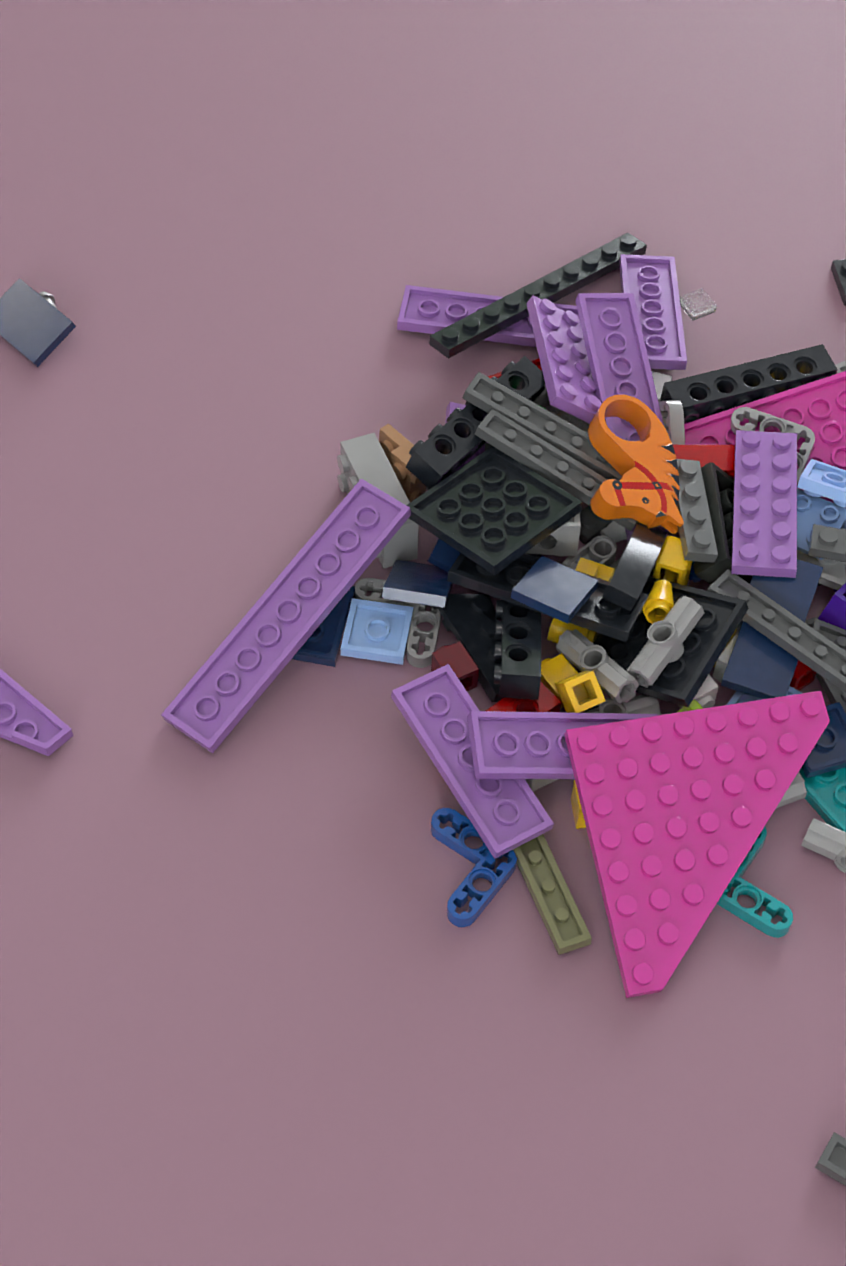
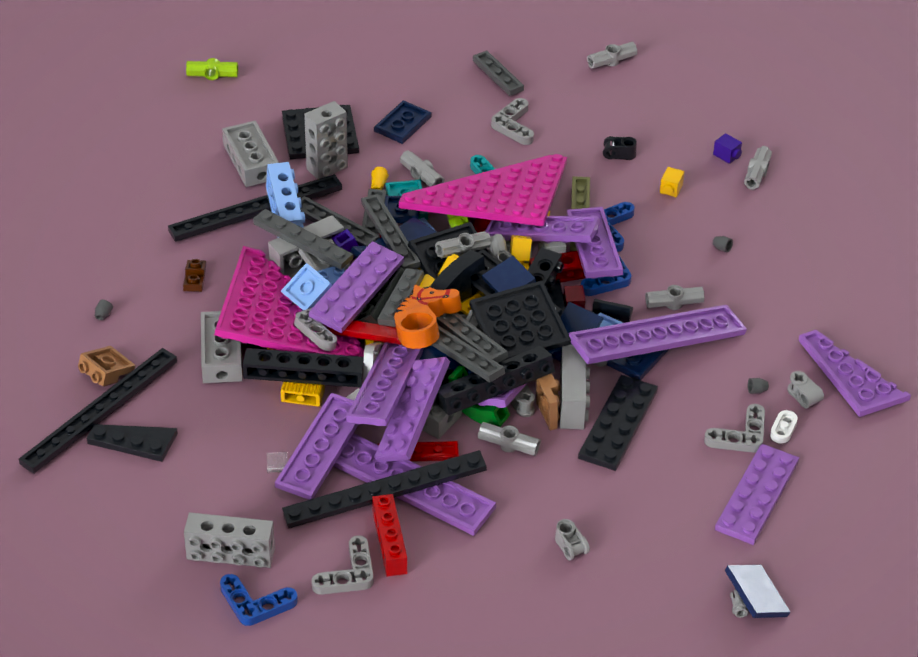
camera: 155 degrees left, 10 degrees down
none -> light grey brick [184,512,275,568]
none -> blue beam [220,574,298,626]
none -> light grey beam [311,535,373,595]
none -> red brick [372,494,407,577]
none -> light grey piece [478,422,541,456]
none -> light grey beam [491,98,534,145]
none -> light grey piece [555,519,590,561]
none -> black plate [578,375,658,471]
none -> blue beam [581,254,631,296]
none -> black panel [592,299,633,323]
none -> black piece [603,136,637,160]
none -> light grey piece [645,285,704,310]
none -> yellow brick [660,167,685,197]
none -> light grey beam [704,404,765,452]
none -> dark purple brick [713,133,742,164]
none -> dark grey hose [713,236,733,253]
none -> medium lavender plate [715,444,799,545]
none -> light grey piece [744,146,772,190]
none -> dark grey hose [747,378,769,394]
none -> white plate [770,410,798,443]
none -> light grey piece [787,371,824,408]

